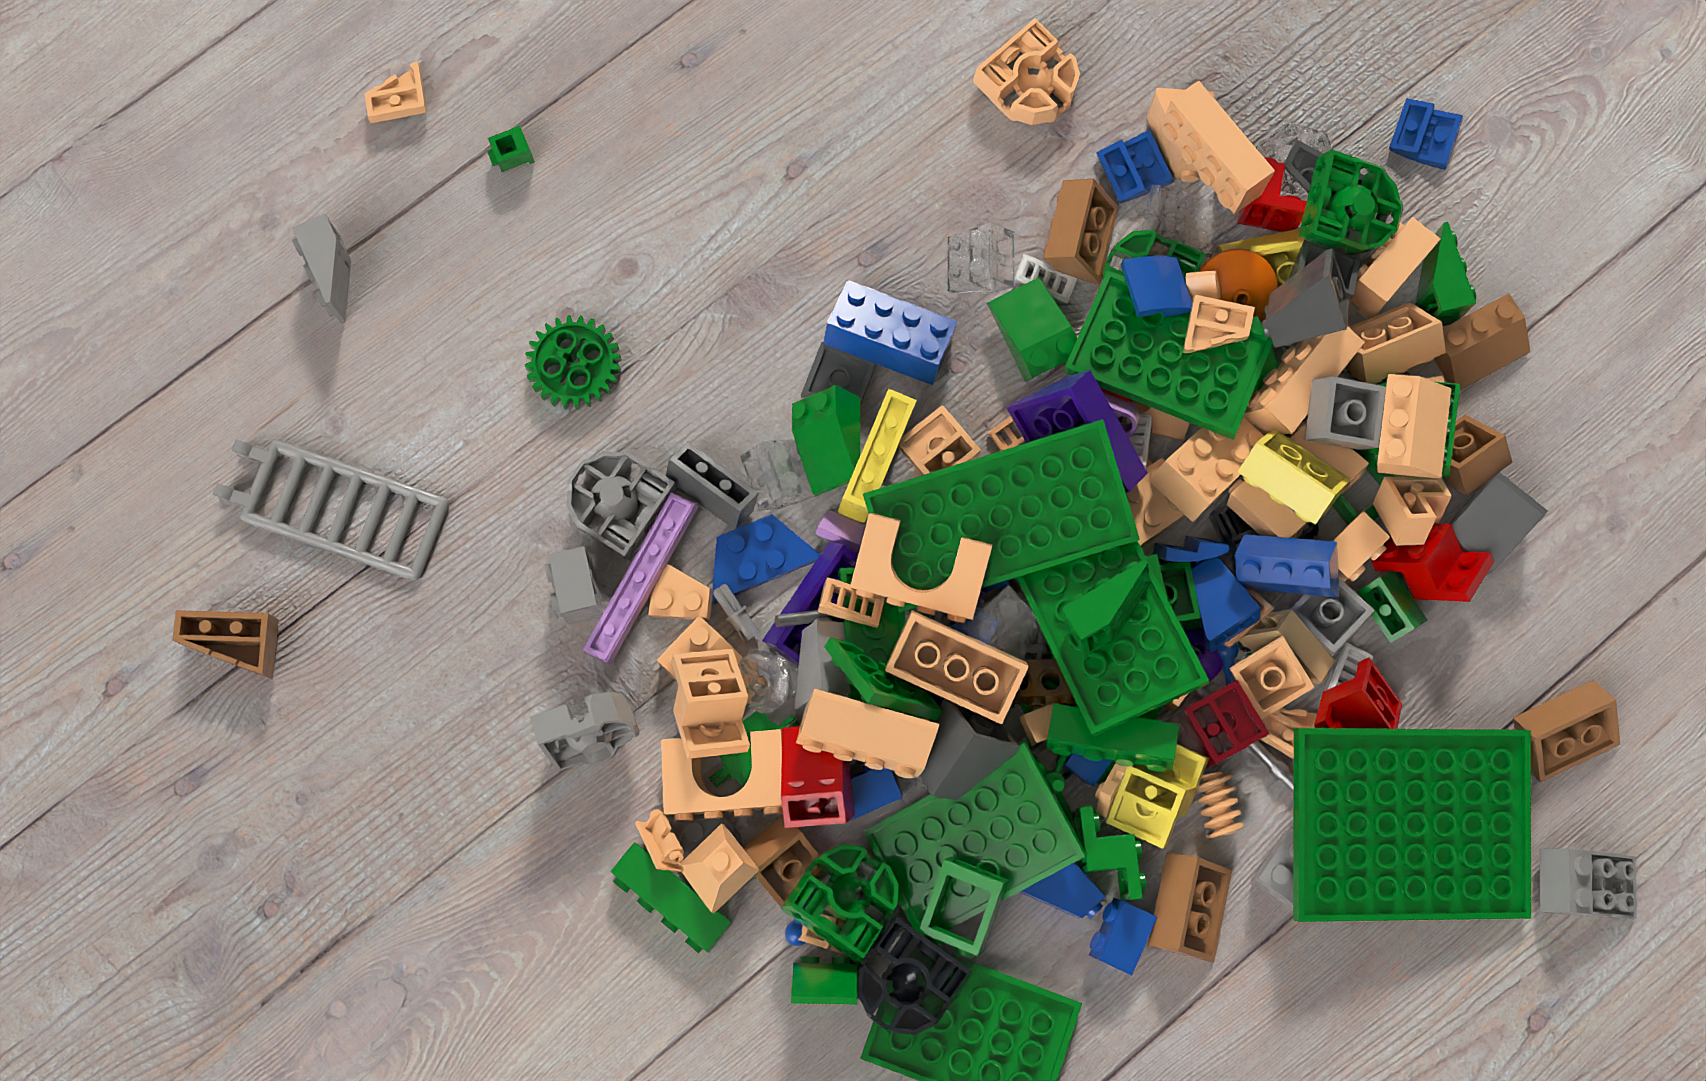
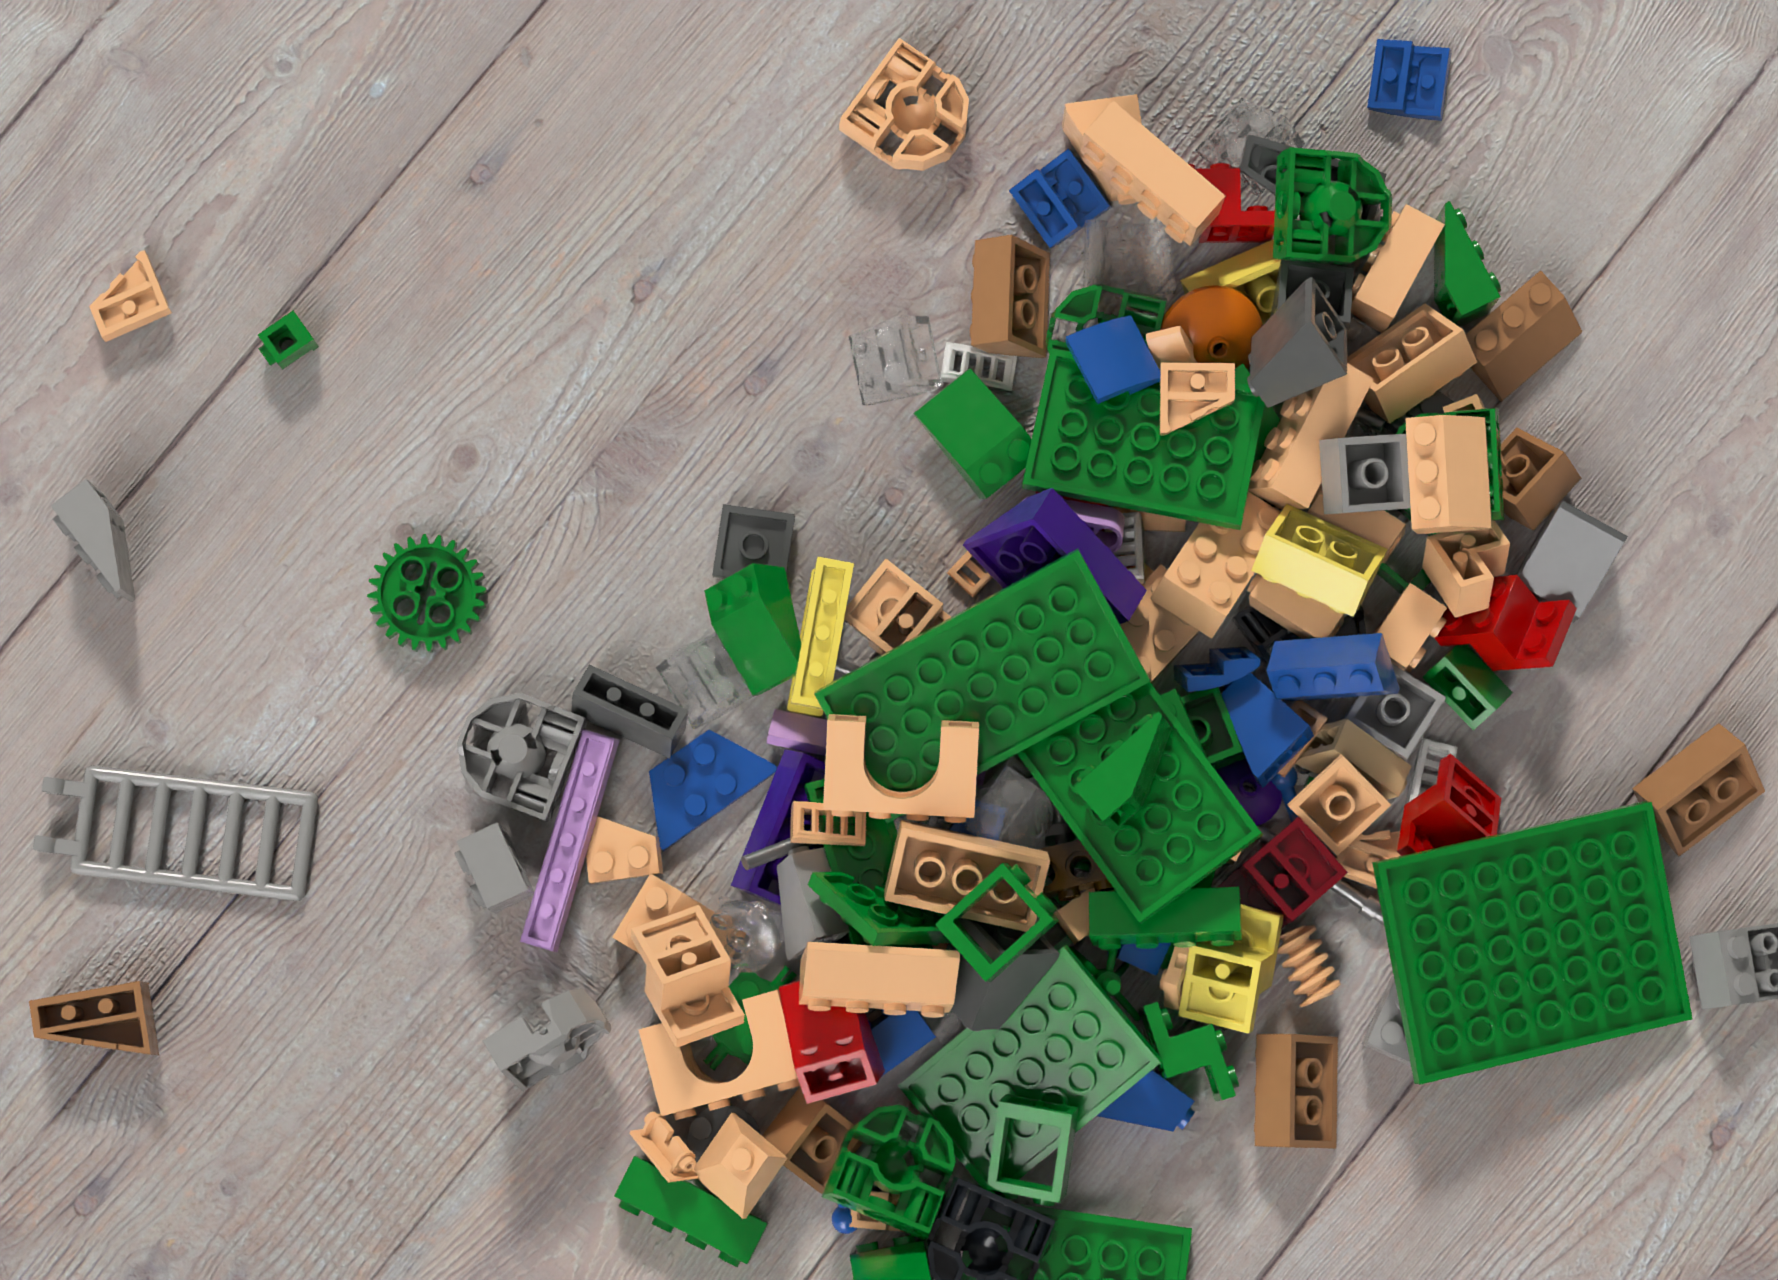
camera: 10 degrees left, 5 degrees up
light grey axle [713,584,760,642] -> none
brick [823,280,958,385] -> none
blue brick [1089,898,1157,976] -> none
none -> green window [935,863,1059,982]

